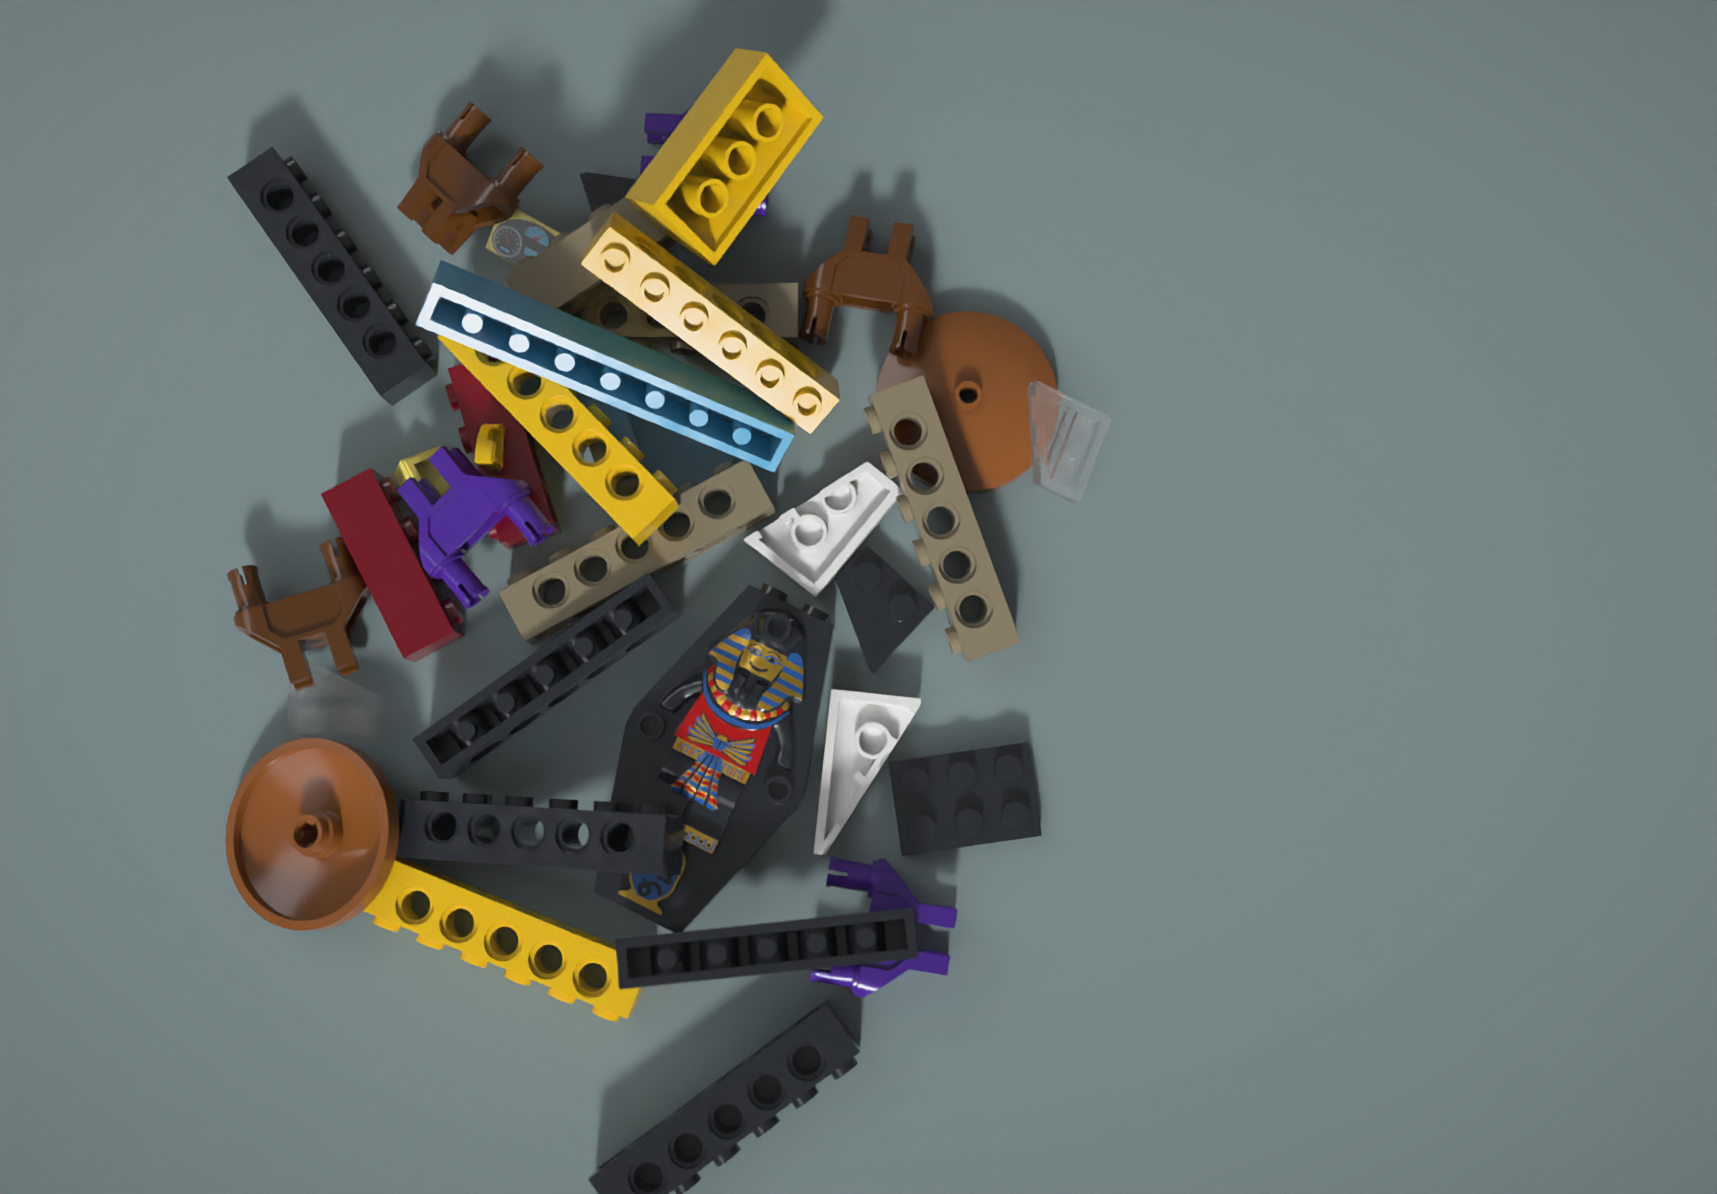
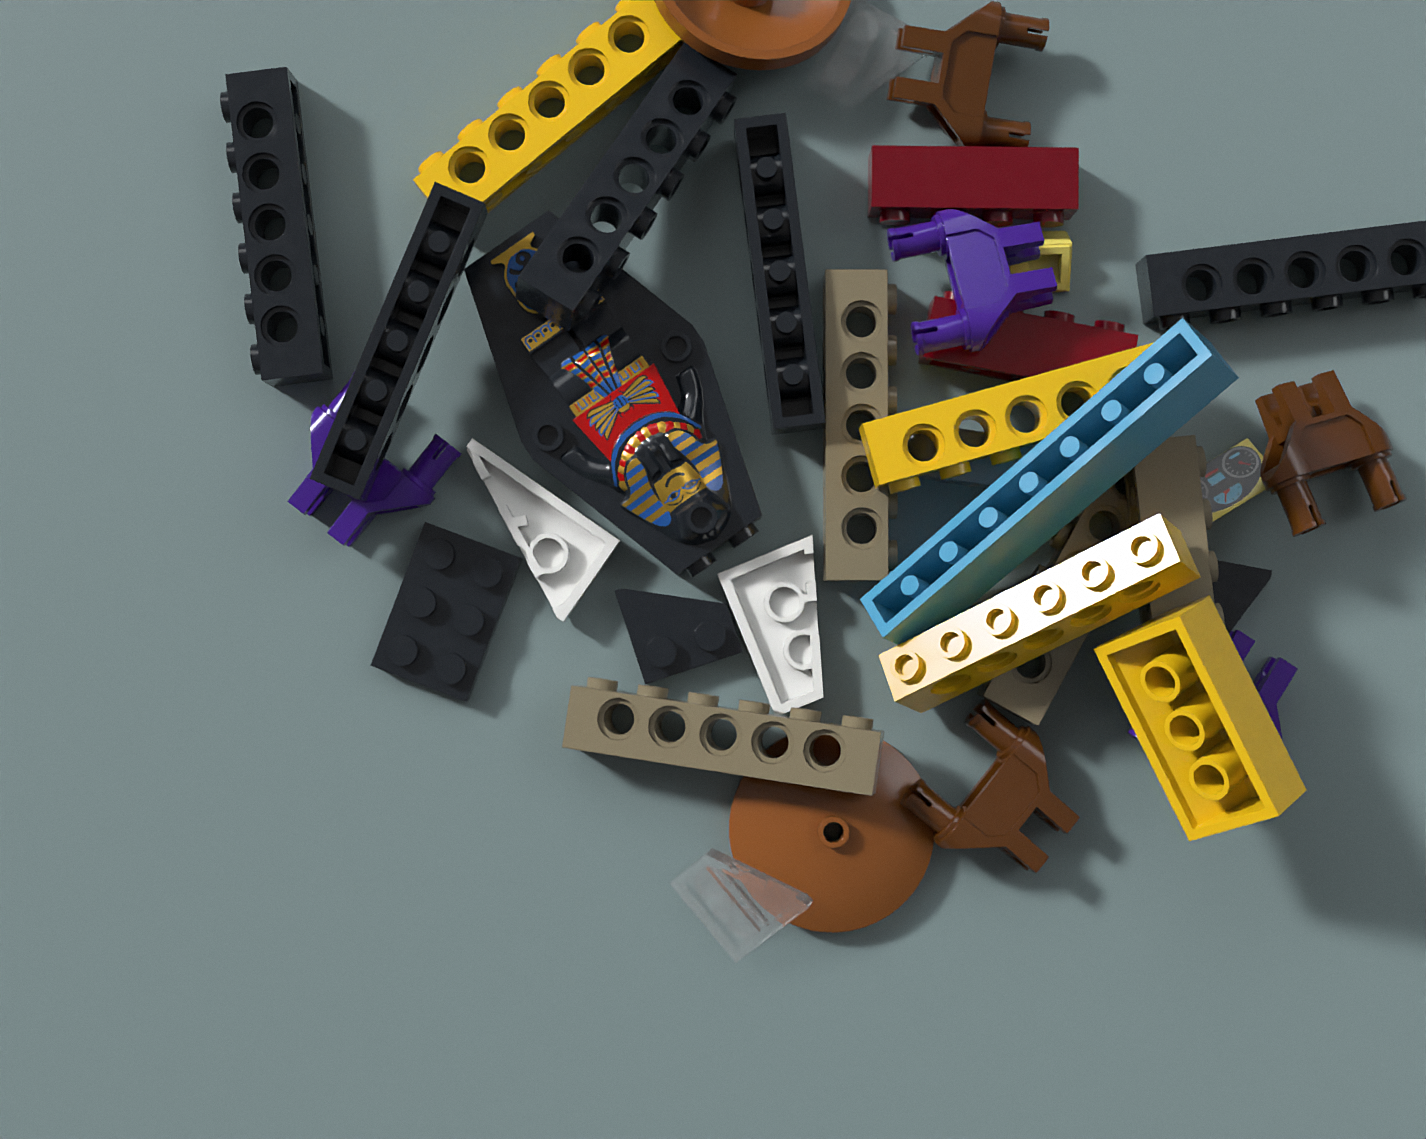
camera: 120 degrees right, 5 degrees up
yellow tile [474,424,505,471] -> none

